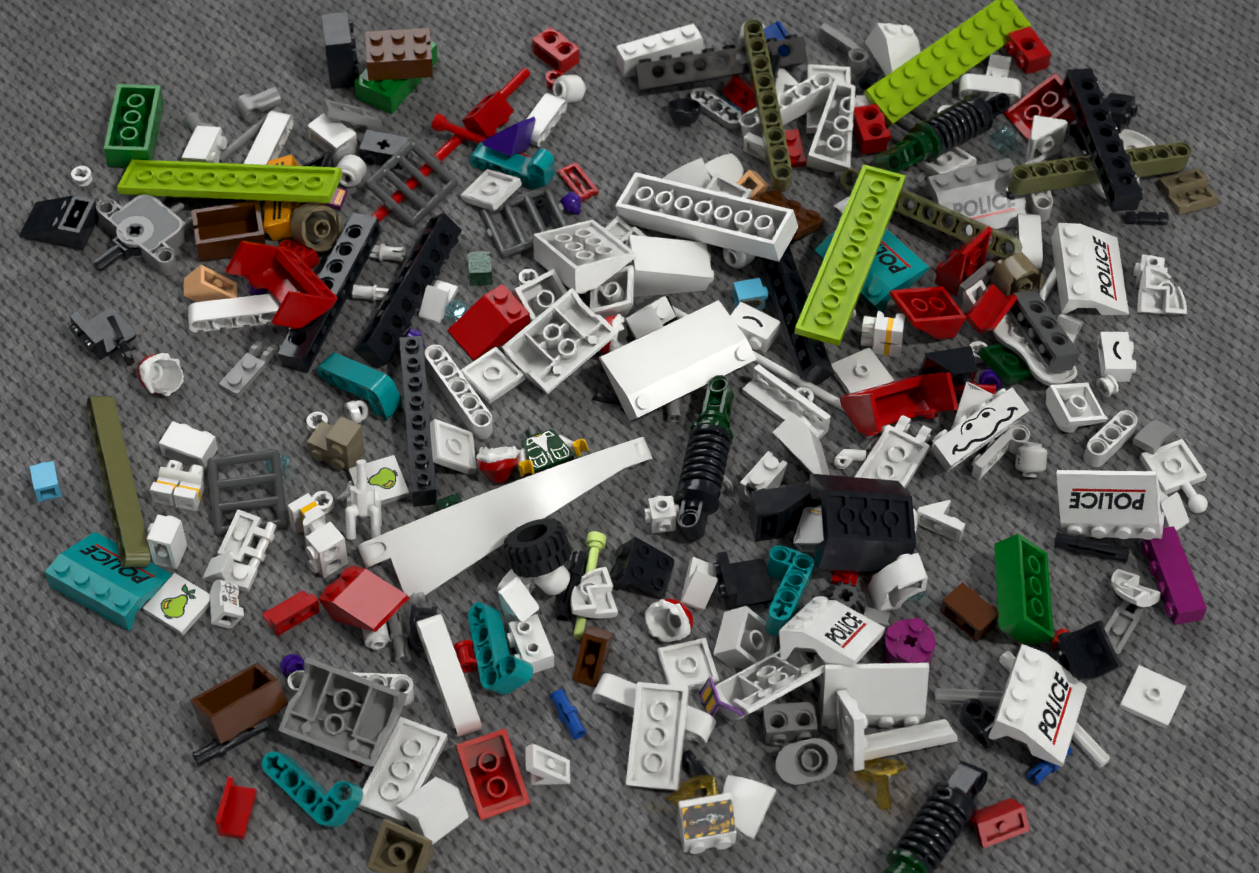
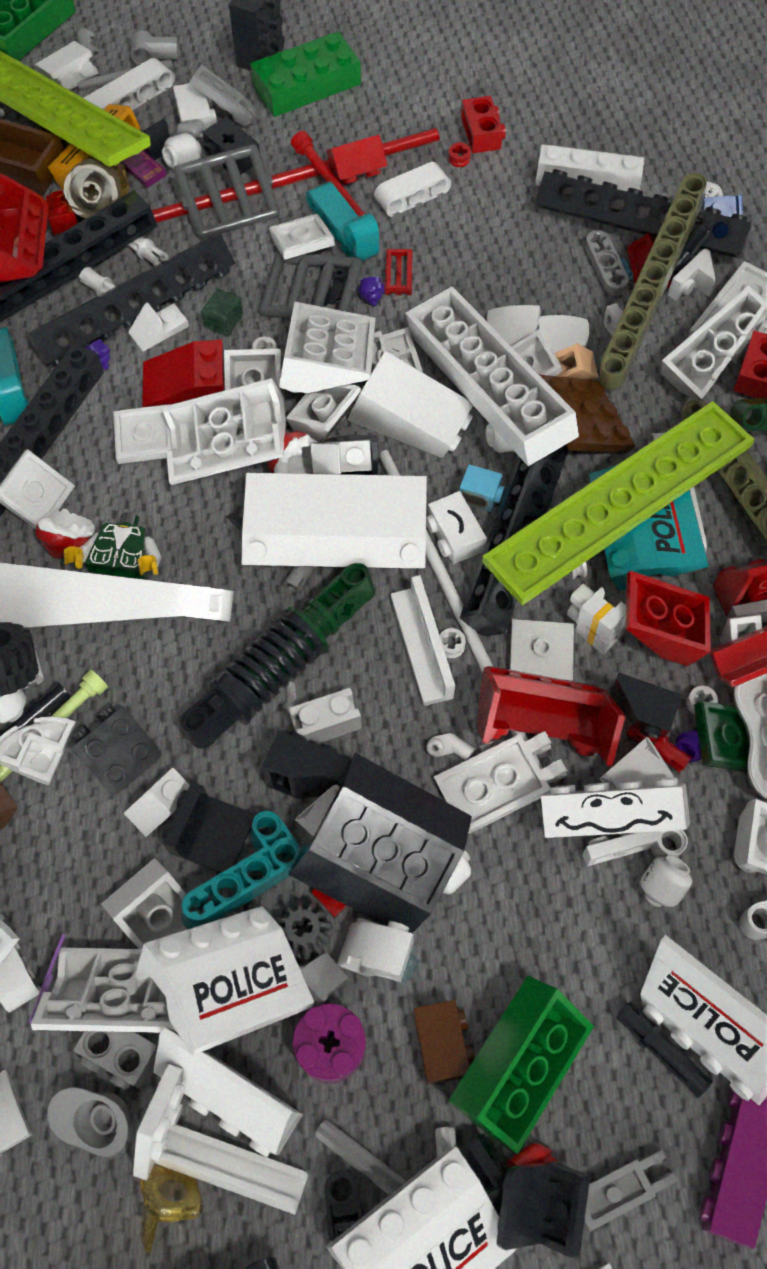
camera: 35 degrees right, 10 degrees up
reddish brown piece [365,28,433,81] -> none
white beam [425,345,493,439] -> none
clear light blue plate [446,300,468,322] -> none
dark purple slope [482,117,536,156] -> none
white head [553,74,586,103] -> none
white brick [644,496,680,533] -> none
white hair [645,598,694,643] -> none
white tile [657,638,719,690] -> none
black piece [667,98,702,125] -> none
white beam [740,72,833,137] -> none
white slope [773,412,830,475] -> none
red plate [784,129,806,167] -> none
white slope [917,500,965,543] -> none
white brick [1111,569,1161,607] -> none

